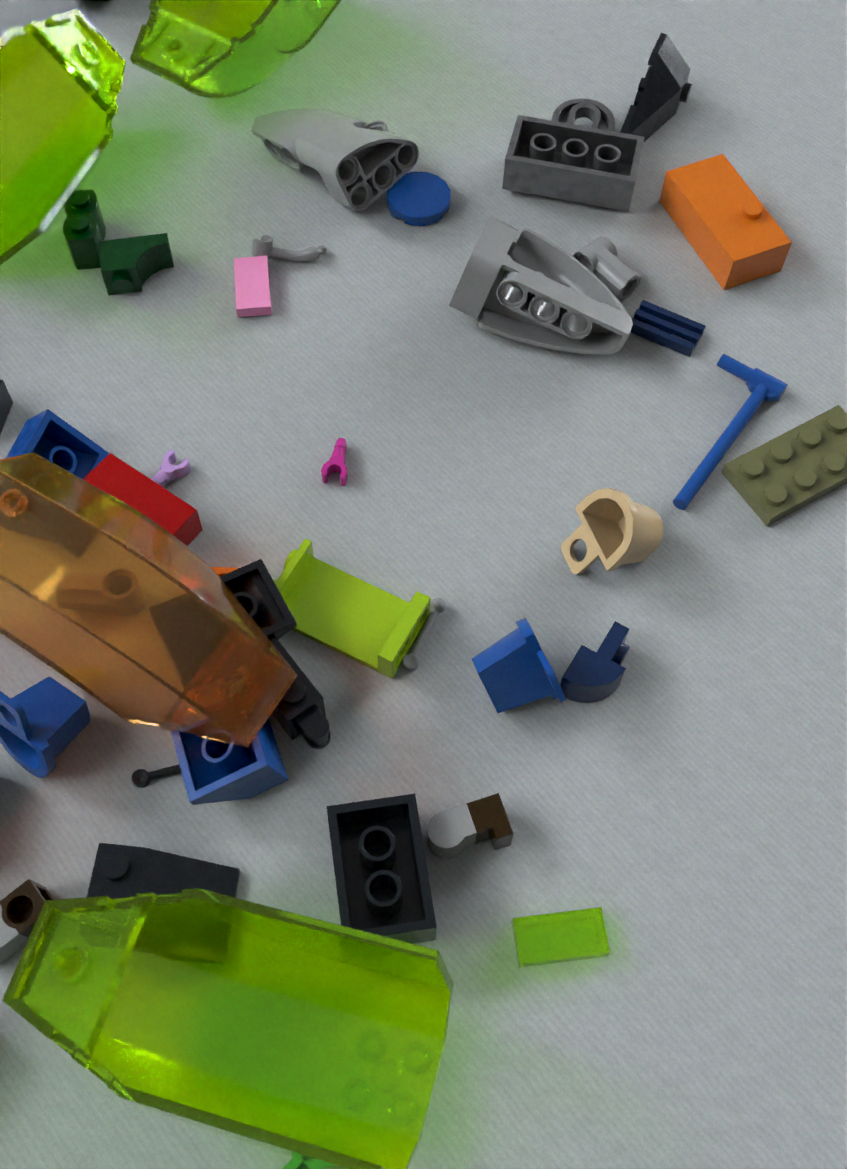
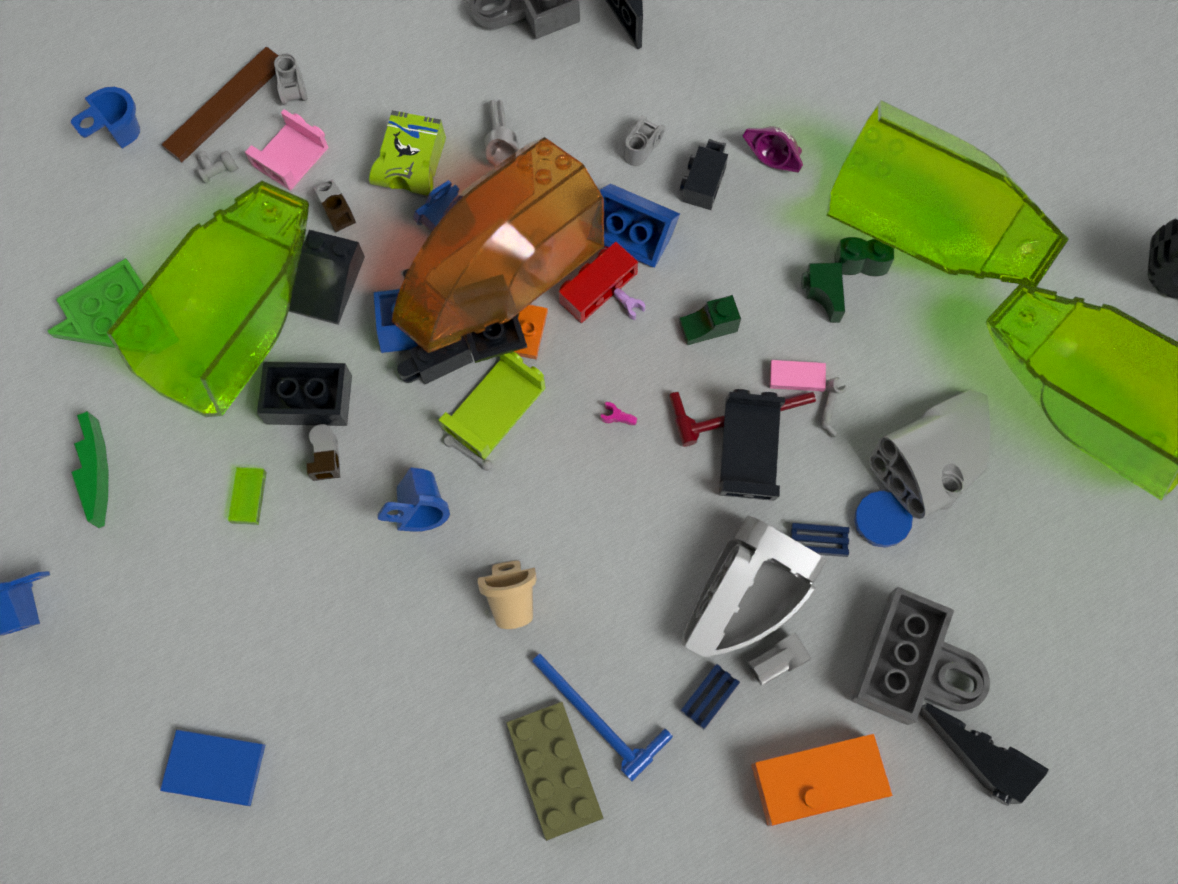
camera: 105 degrees right, 10 degrees up
dark blue brick [560,621,630,703] -> none
none -> dark red bar [669,392,816,447]
none -> dark green arch [679,295,741,345]
none -> black panel [719,389,785,501]
none -> dark blue tile [791,523,850,557]

